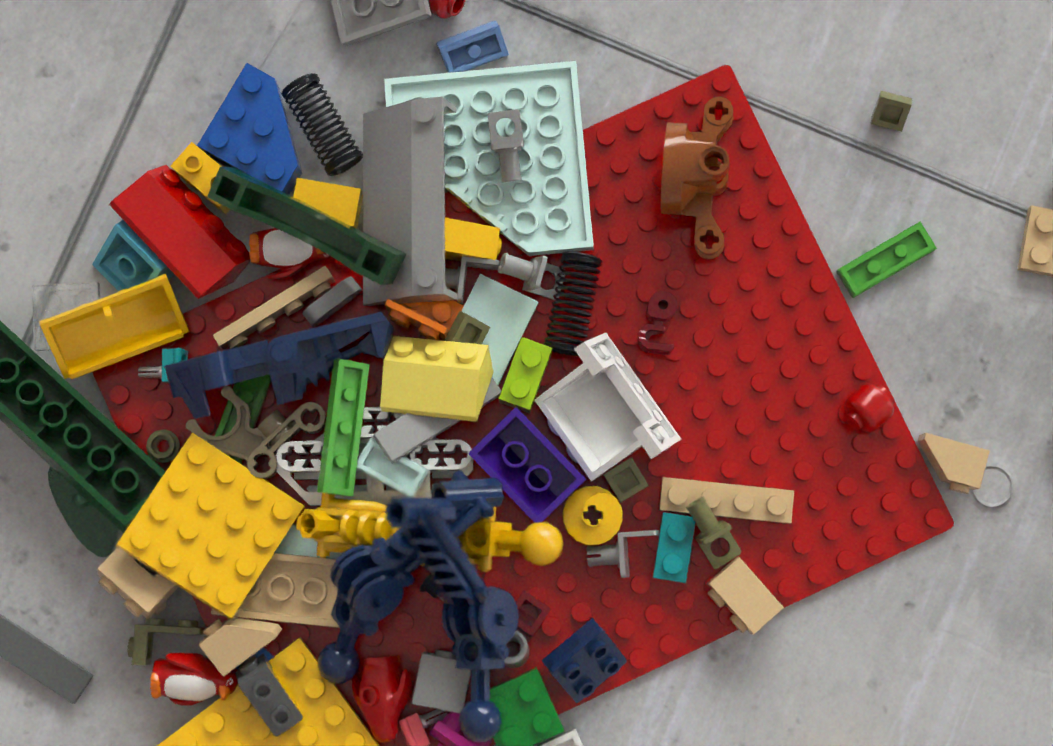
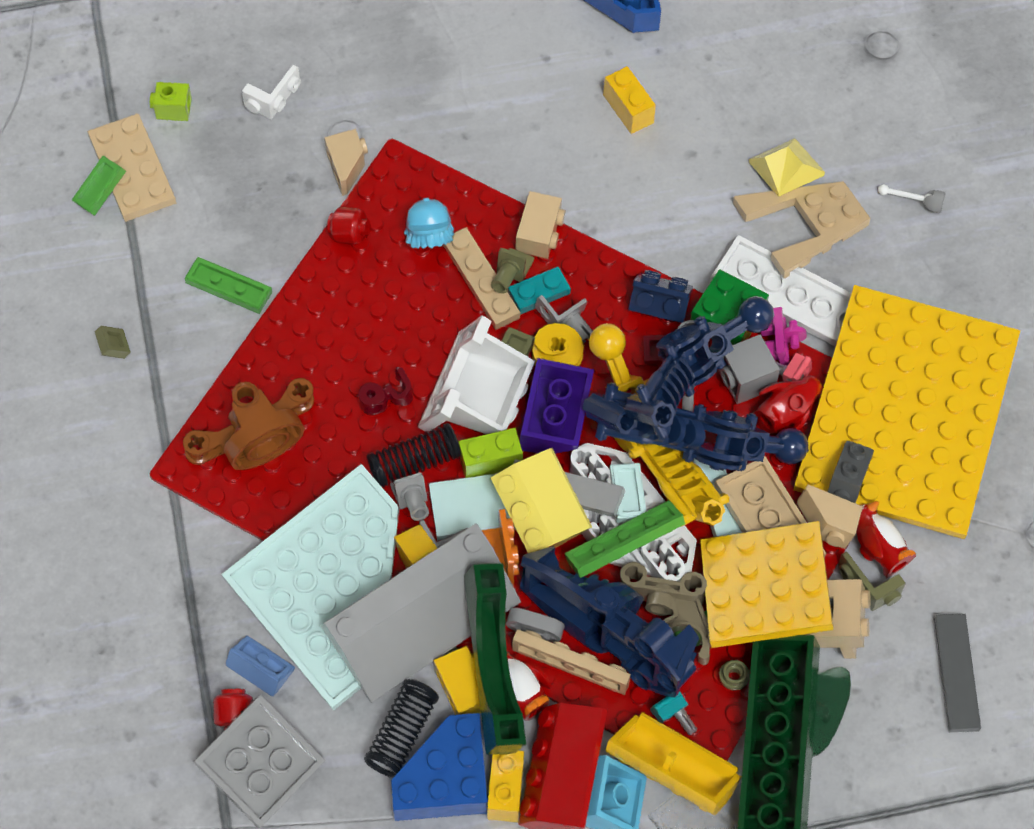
camera: 125 degrees left, 20 degrees down
olive plate [445,311,490,344] -> none
light grey bracket [488,109,524,182] -> none
none -> medium azure hair [404,198,454,249]

